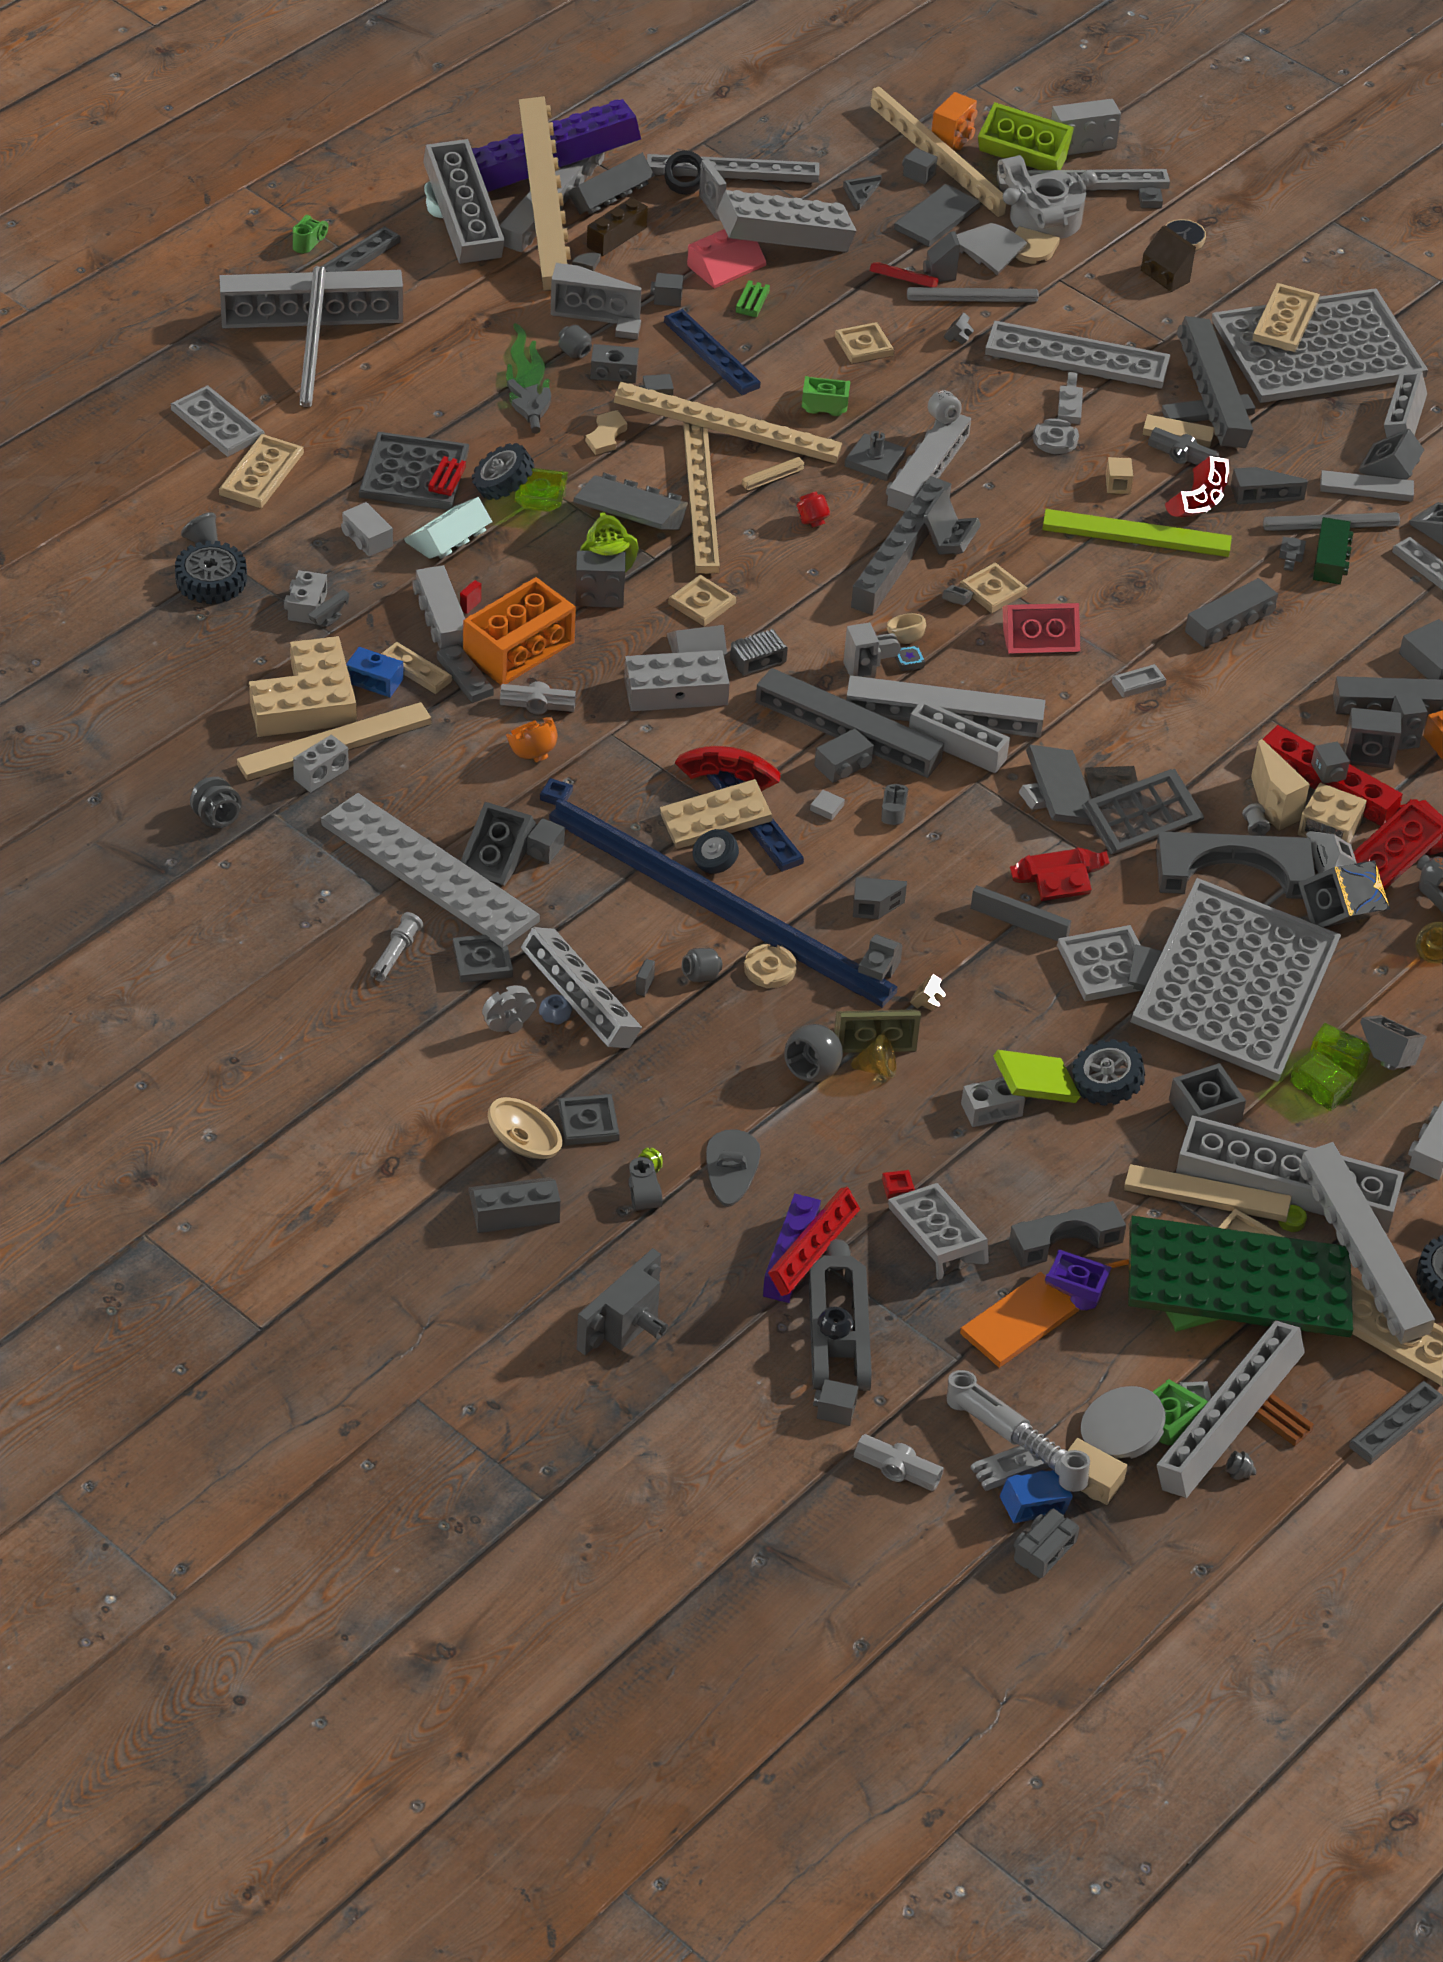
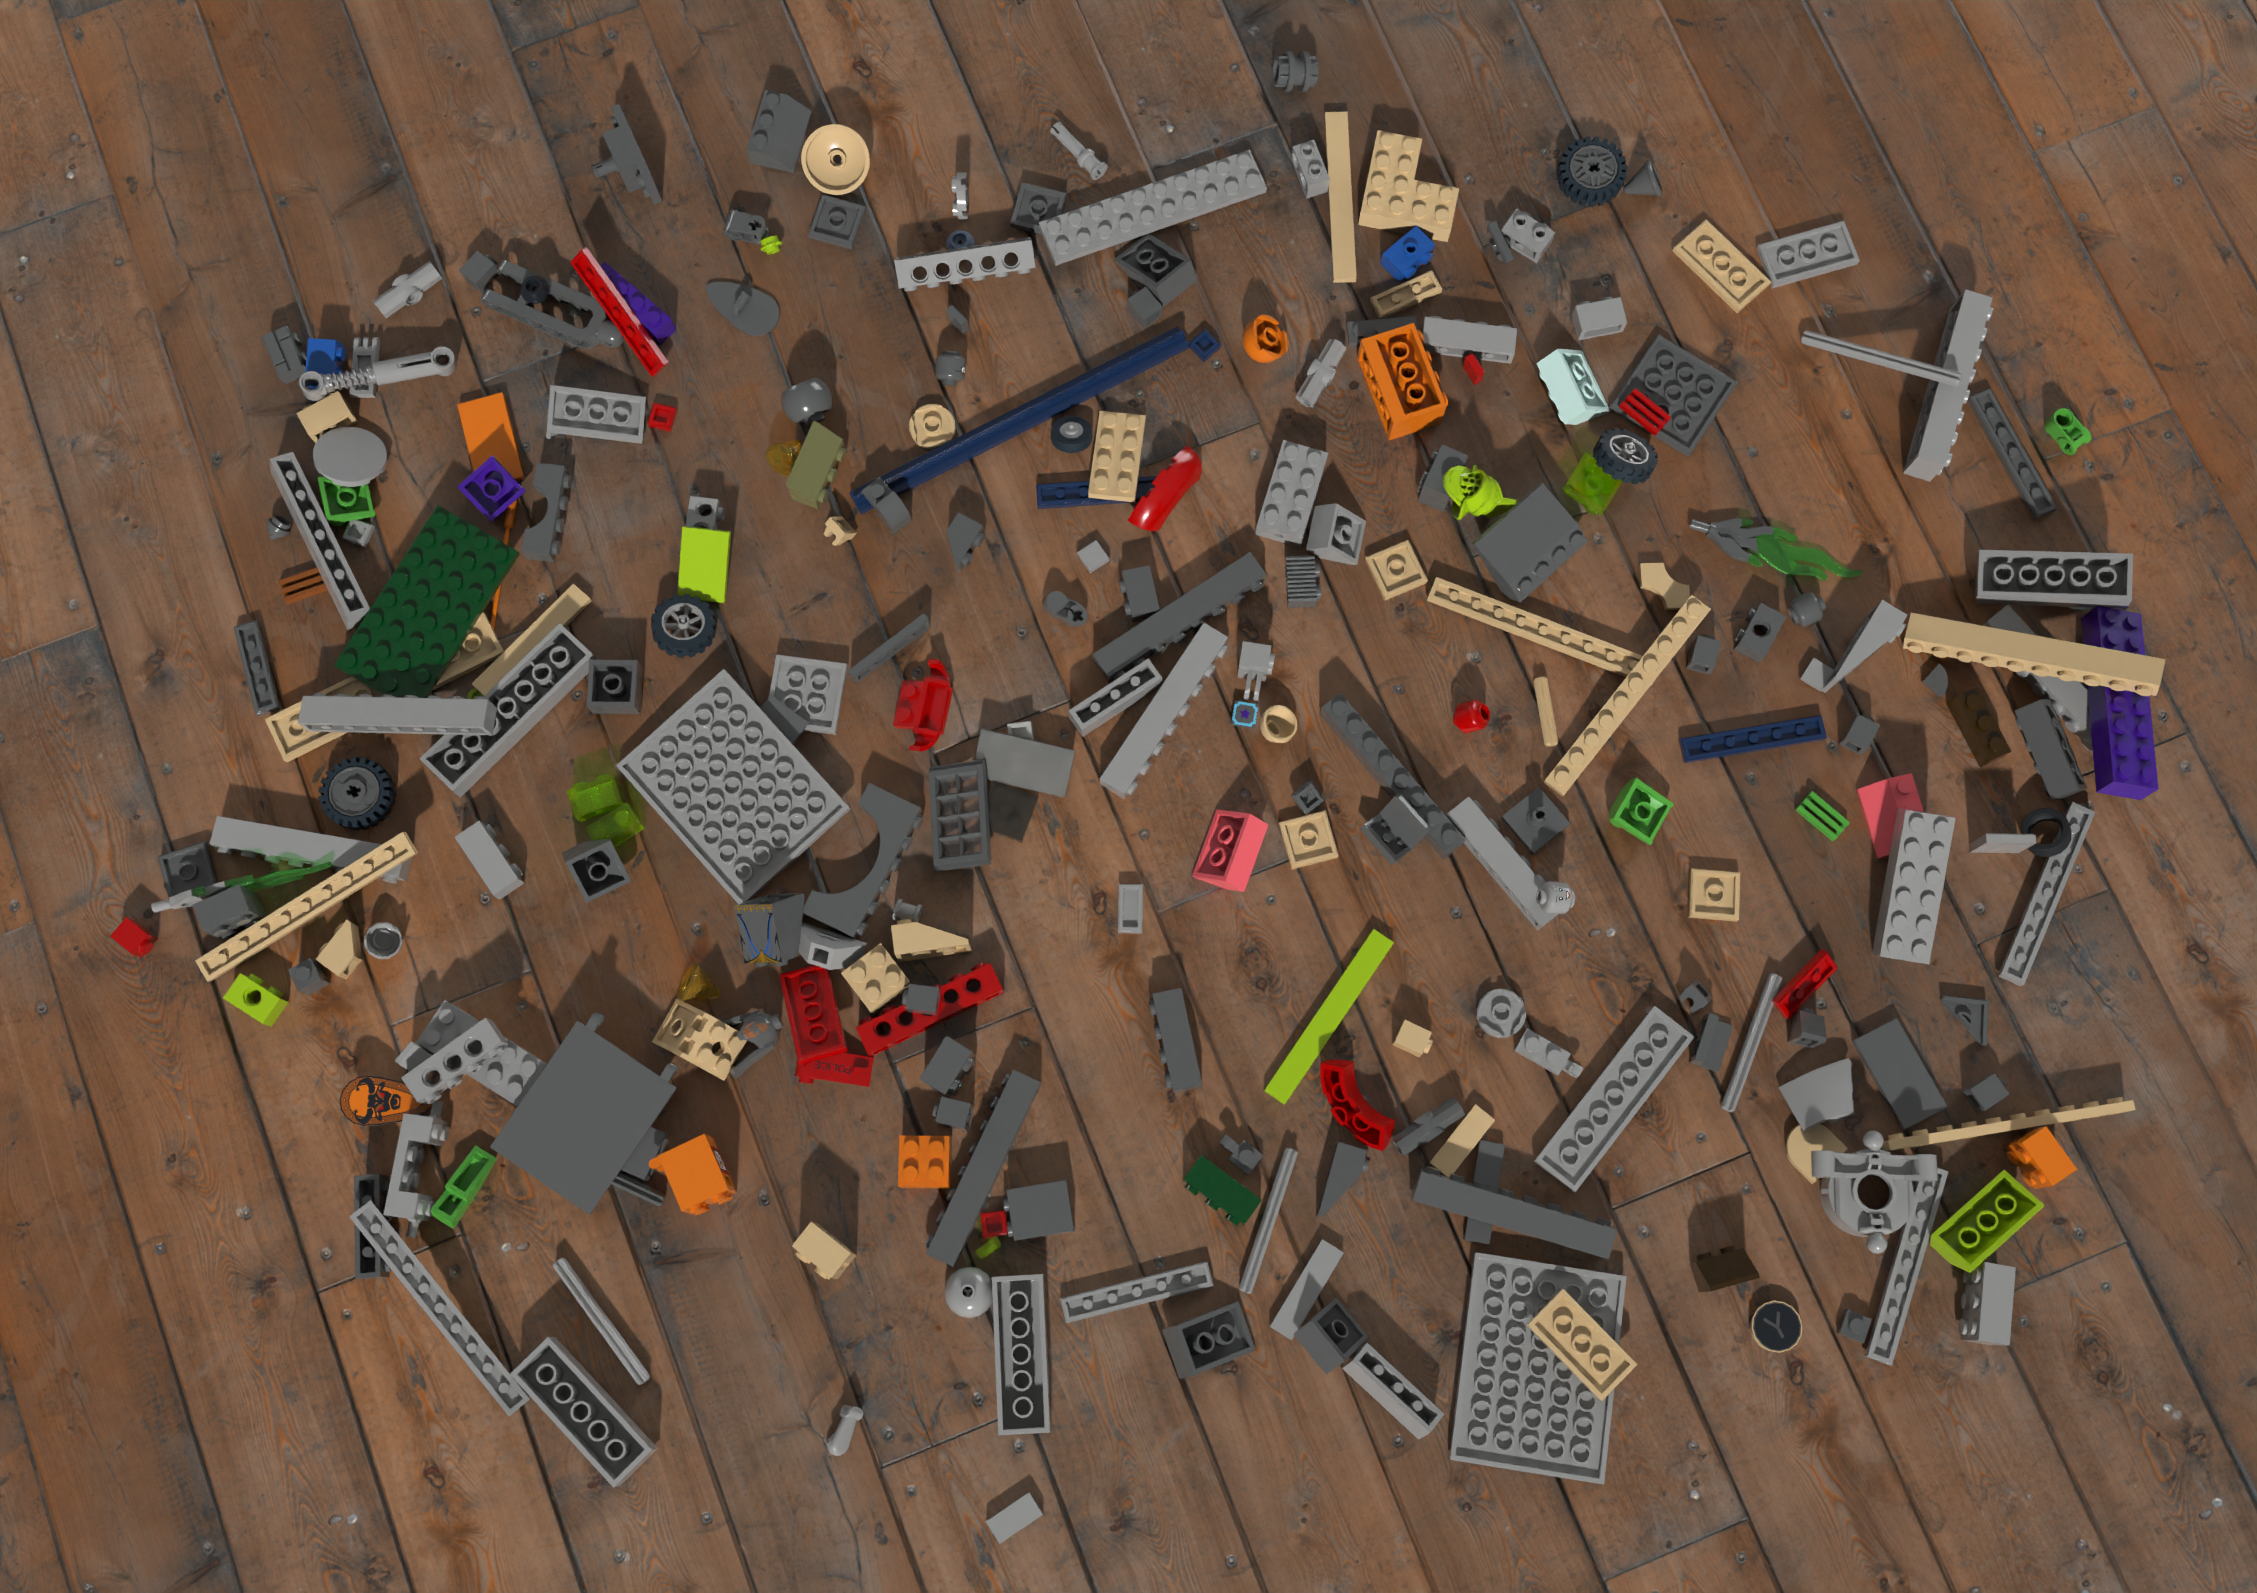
camera: 120 degrees right, 30 degrees up
none -> dark grey panel [1689,1013,1733,1072]

